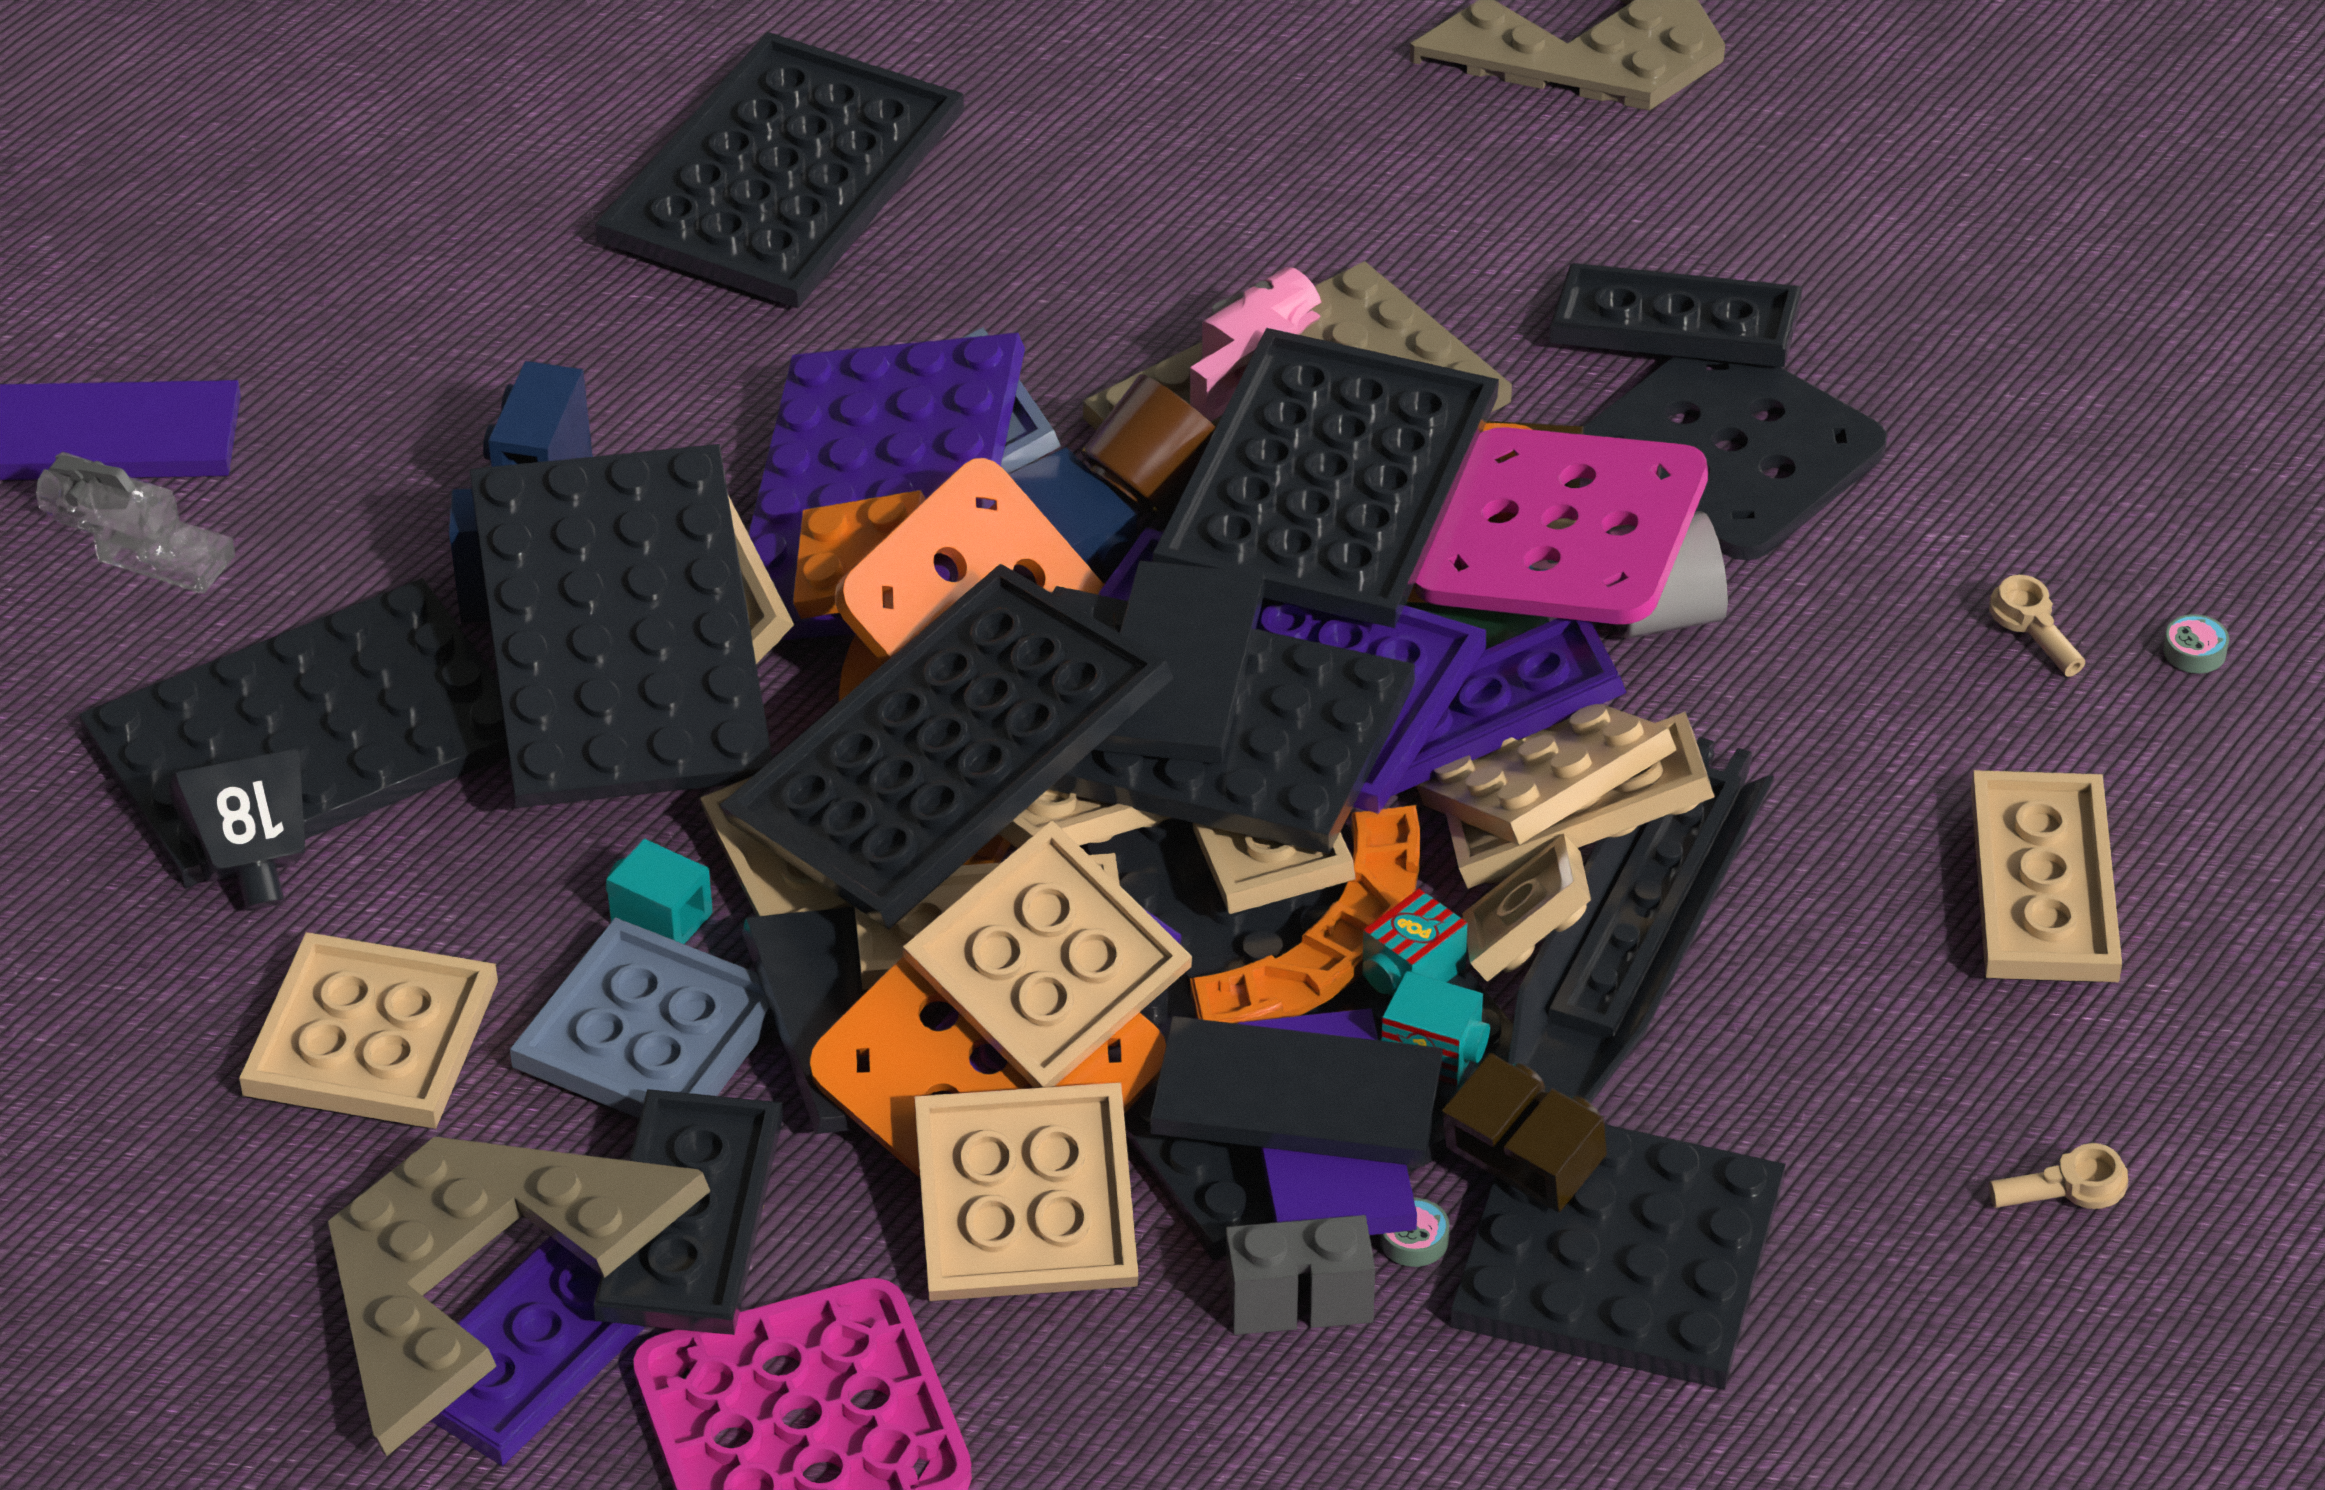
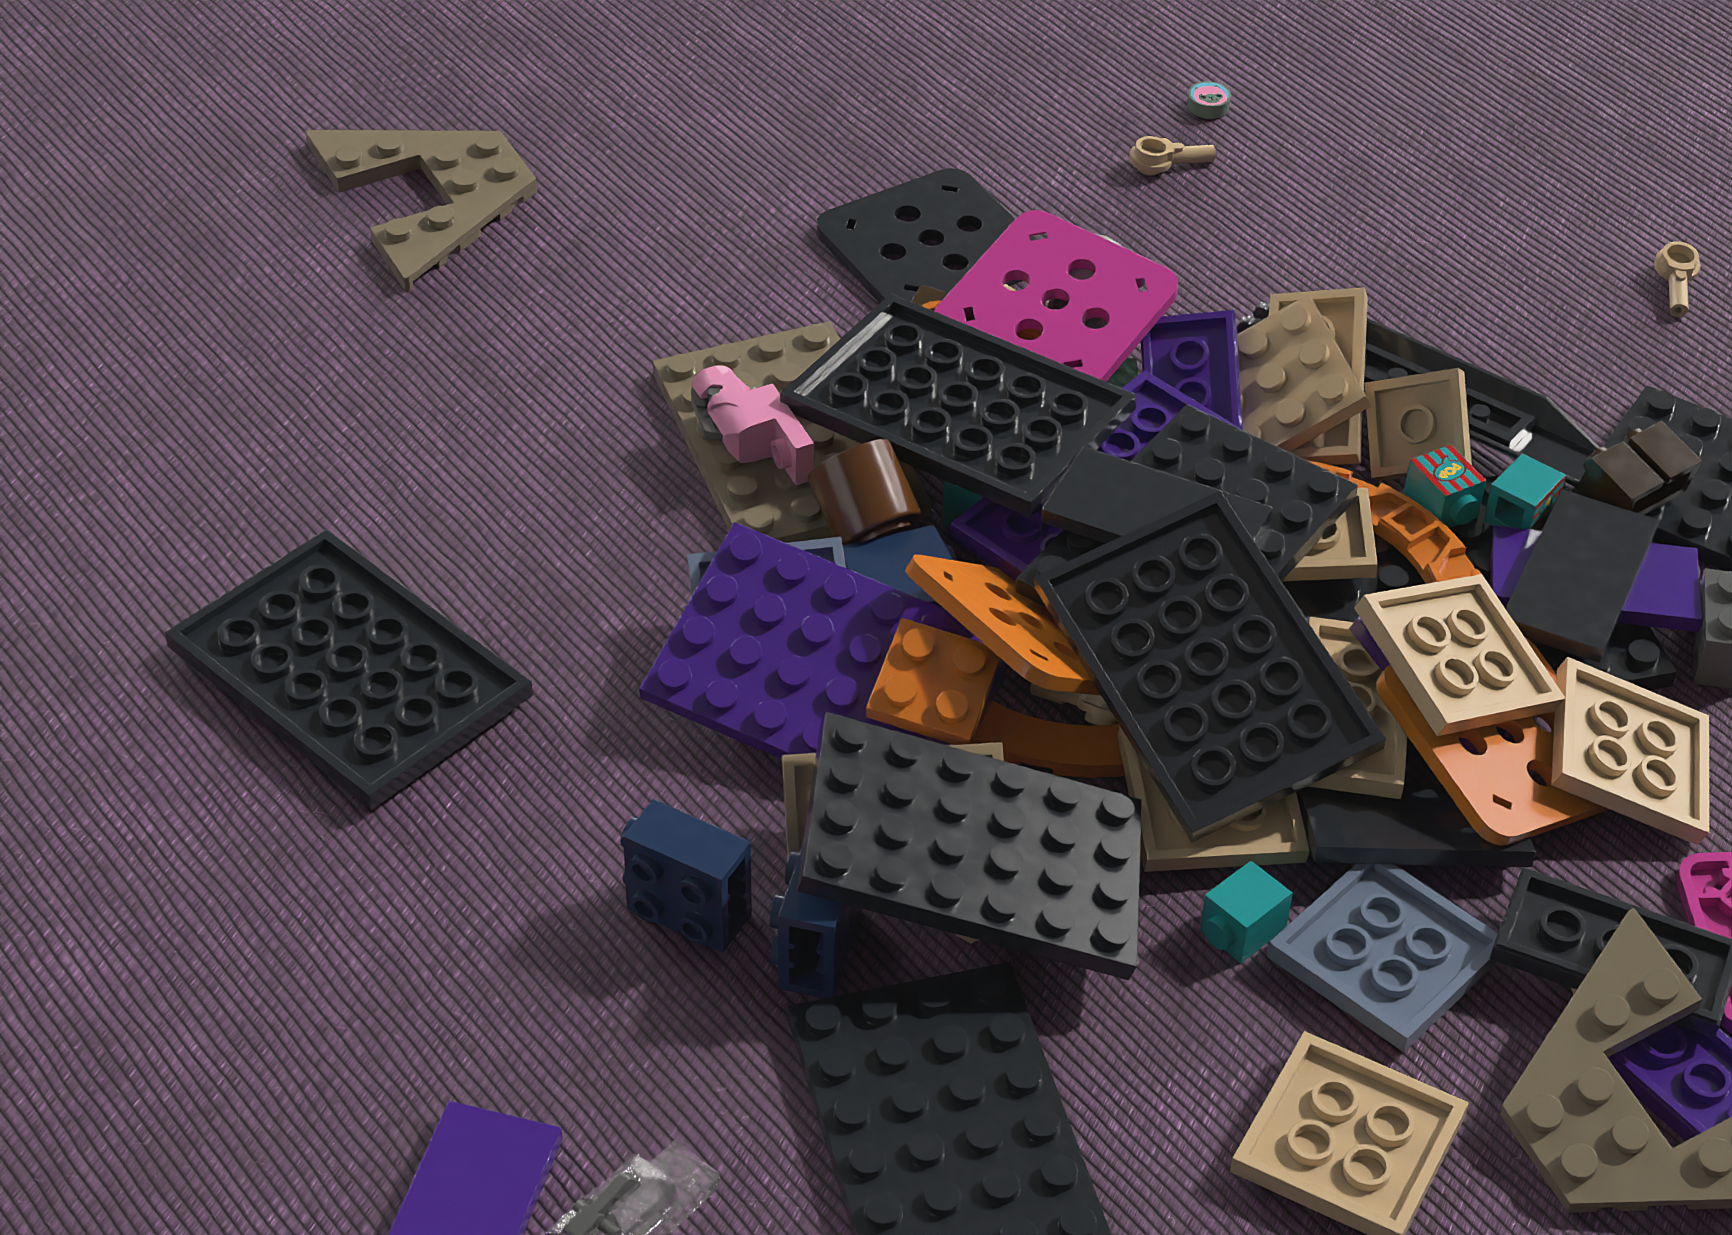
camera: 75 degrees left, 0 degrees up
black torso [167,748,305,910] -> none
black tile [1550,263,1802,367] -> none
tan plate [1971,770,2122,982] -> none

